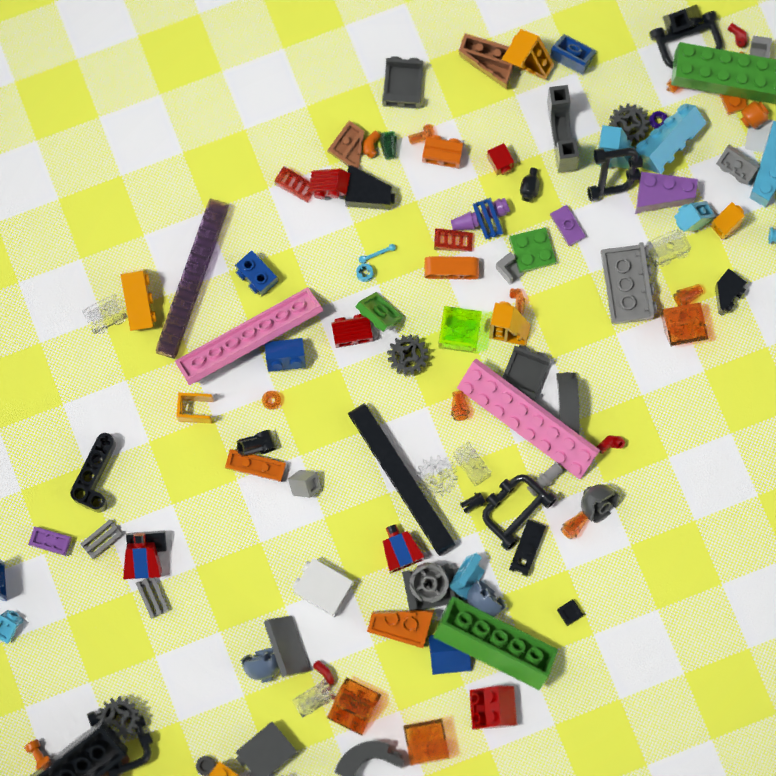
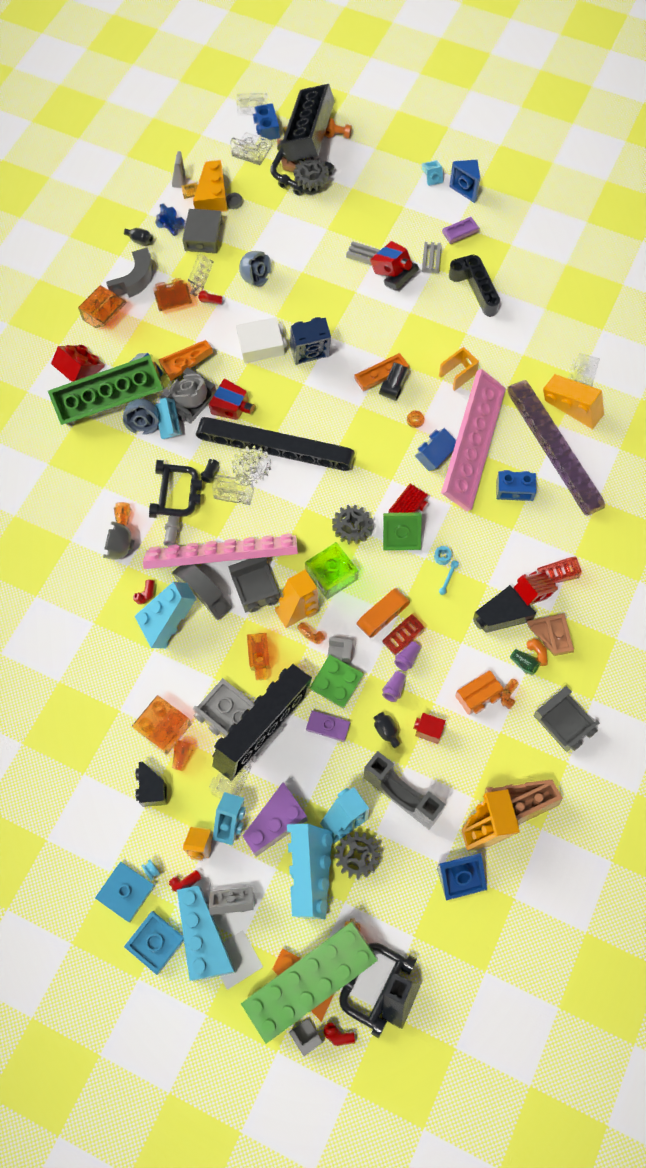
camera: 135 degrees right, 10 degrees down
dark grey tile [264,616,311,678] -> none
light grey panel [288,470,322,498] -> none
clear orange cone [451,391,470,421] -> none
blue tile [473,197,504,240] -> none
black plate [509,520,546,577] -> none
black tile [556,599,584,626] -> none
black bar [587,148,643,201] -> none
dark purple plate [649,111,668,129] -> none
orange head [741,101,769,129] -> none
none -> medium azure wedge [134,582,196,649]
none -> red arm [169,870,201,892]
none -> black brick [212,664,312,781]
none -> clear orange torso [247,633,271,681]
none -> dark blue piece [290,317,331,365]

